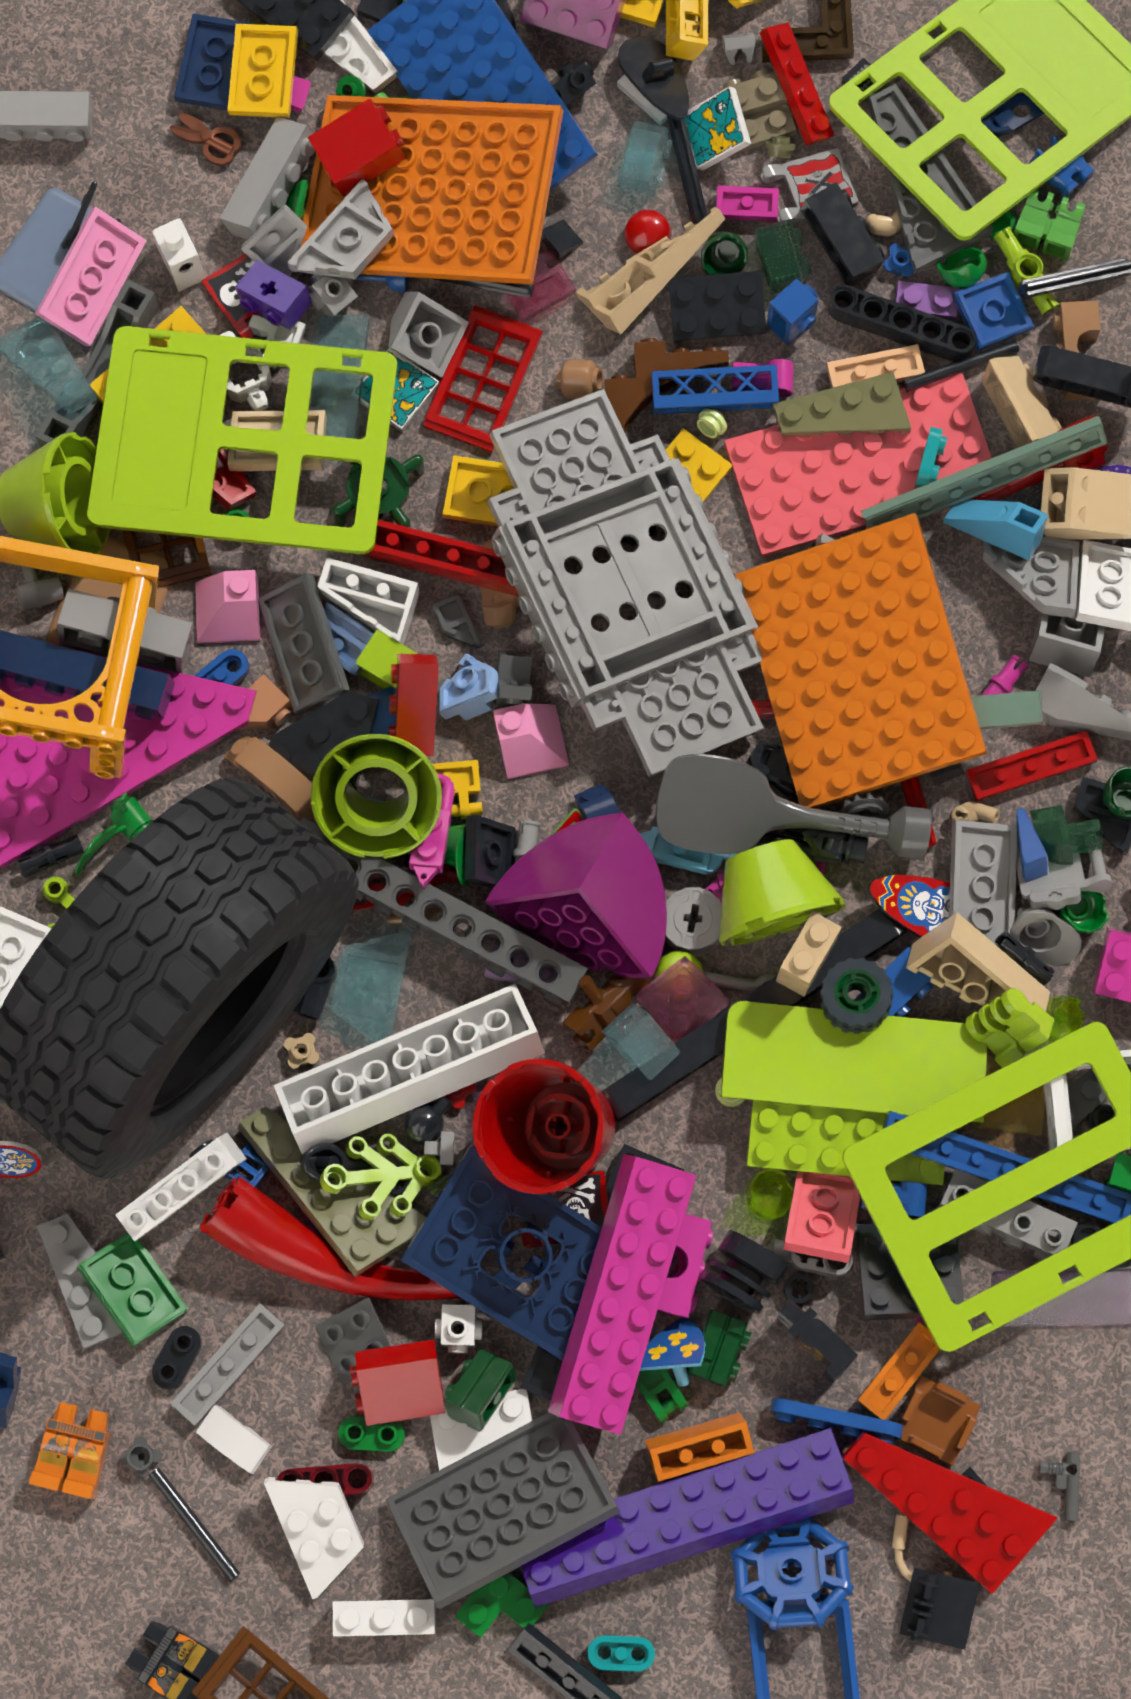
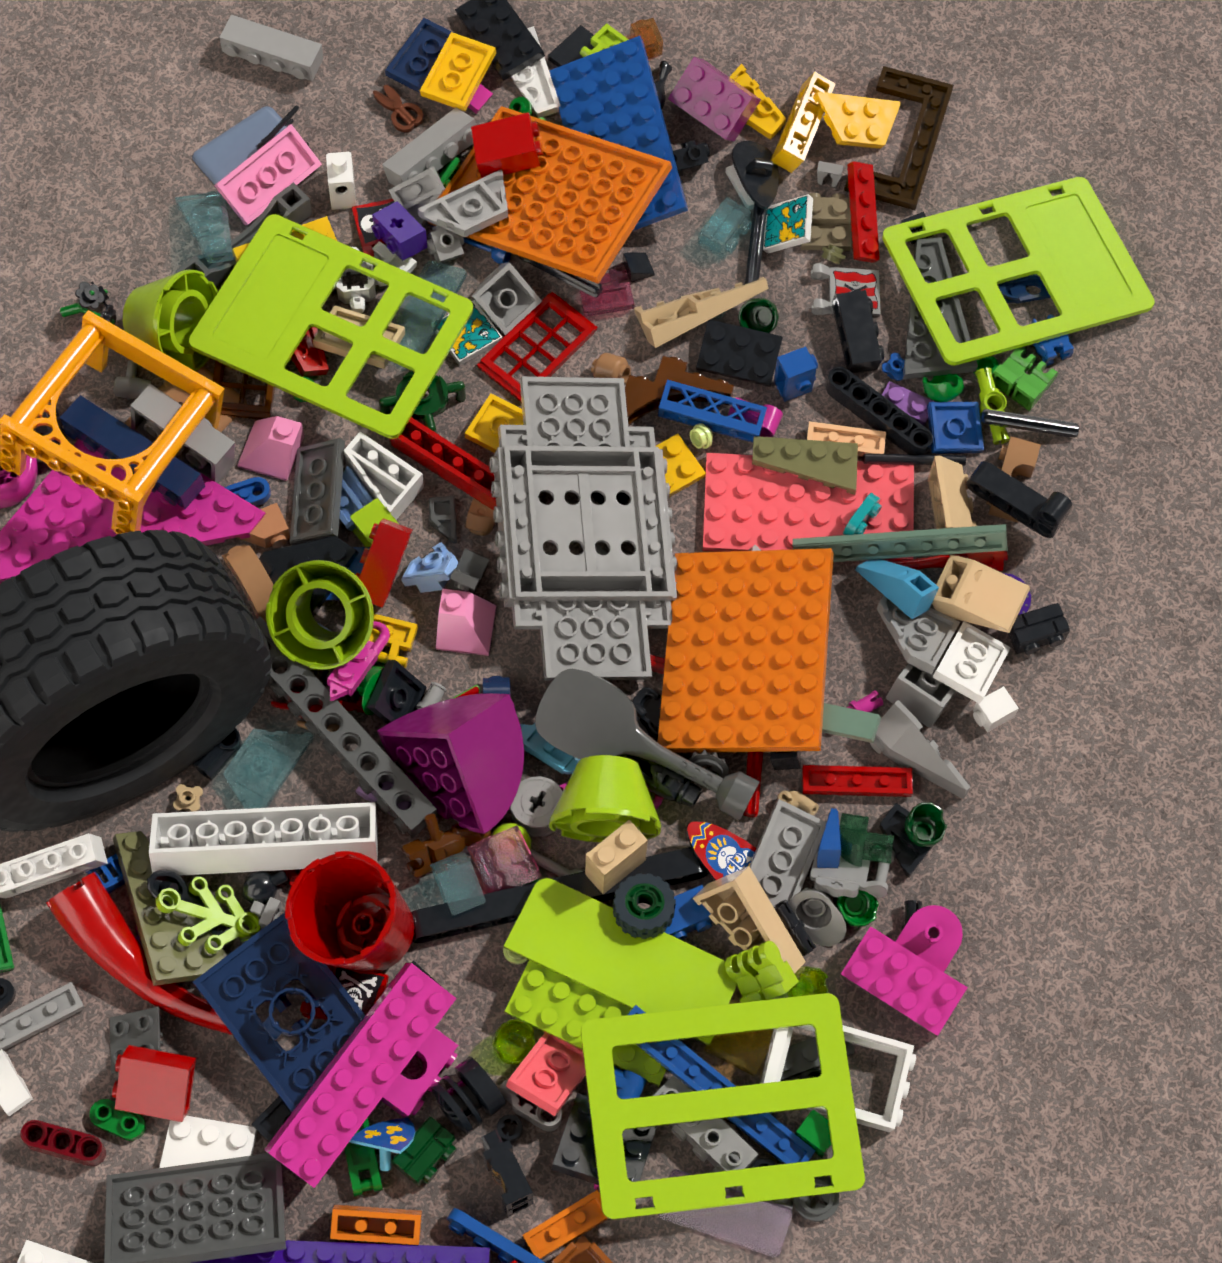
camera: 15 degrees right, 10 degrees down
white wing [264,1477,364,1599] -> none
white brick [435,1304,482,1354] -> none
dark green brick [444,1350,516,1432] -> none
red hair [624,209,672,254] -> none
dark pink plate [716,186,779,222] -> none
clear green brick [754,220,811,295] -> none
tan arm [865,211,902,237] -> none

